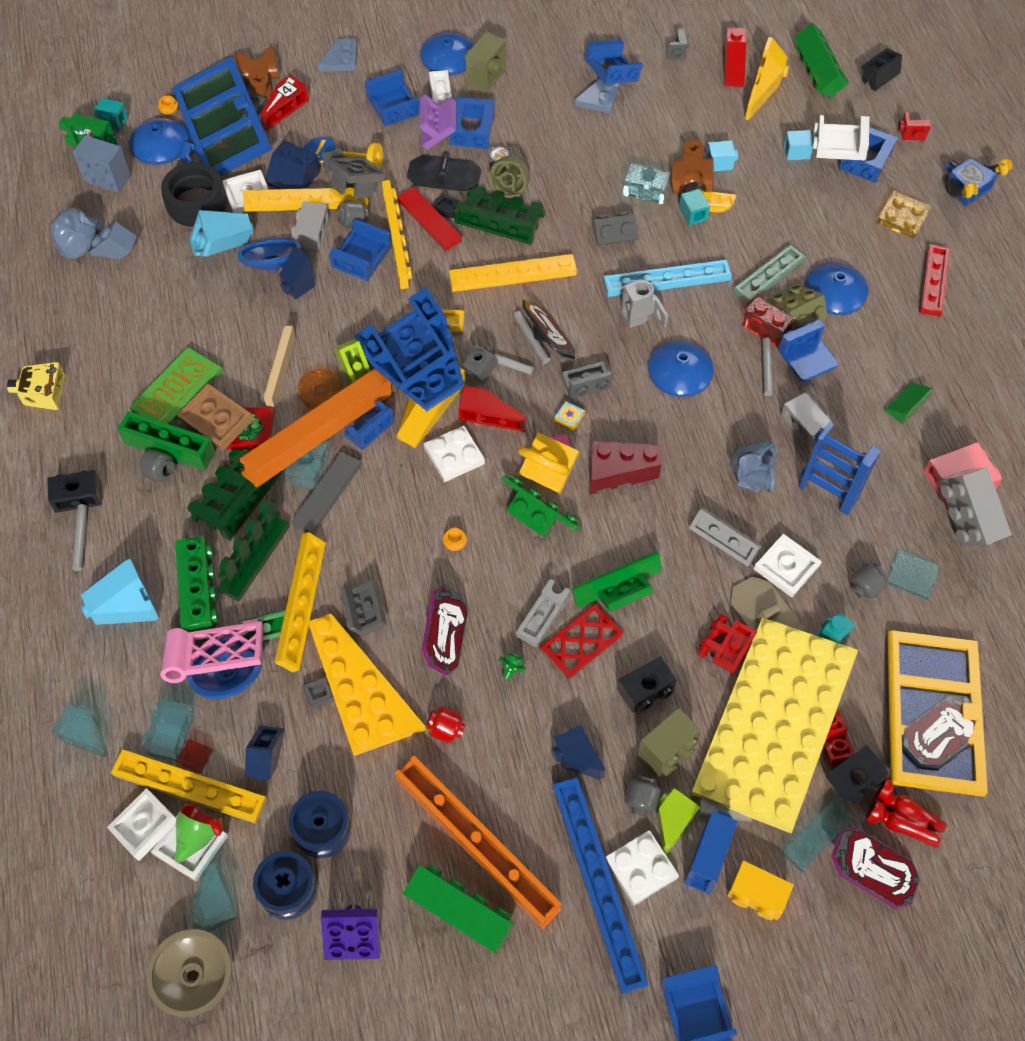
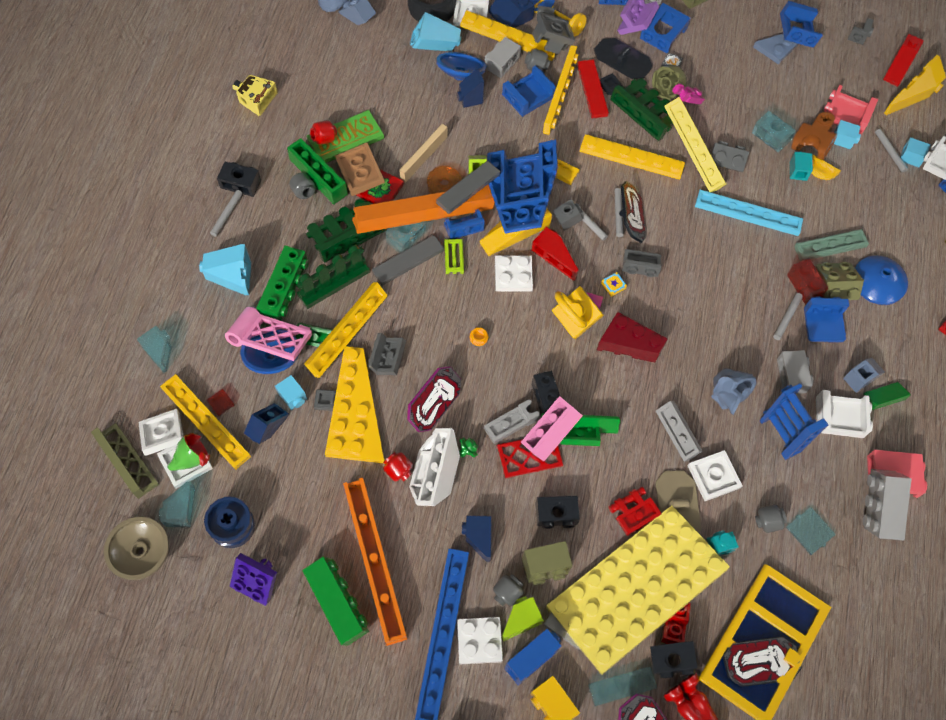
camera: 25 degrees right, 5 degrees up
clear light blue brick [142,699,195,762] -> none
dark blue wheel [289,791,351,859] -> none
green bracket [501,475,583,537] -> none
light grey piece [620,280,668,328] -> none
blue dish [648,341,714,397] -> none
none -> olive fence [91,423,159,499]
none -> medium azure brick [275,375,307,410]
none -> red head [310,120,337,145]
none -> white wedge [409,428,460,506]
none -> dark grey tile [436,161,500,214]
none -> lime tile [444,239,464,274]
none -> bright pink brick [521,396,583,461]
none -> black brick [531,370,560,414]
none -> light yellow plate [664,97,727,193]
none -> dark pink hinge [673,83,705,105]
none -> white panel [816,390,873,438]
none -> coral panel [823,85,878,134]
none -> sand blue slope [843,358,885,393]
none -> light grey bar [875,128,908,173]

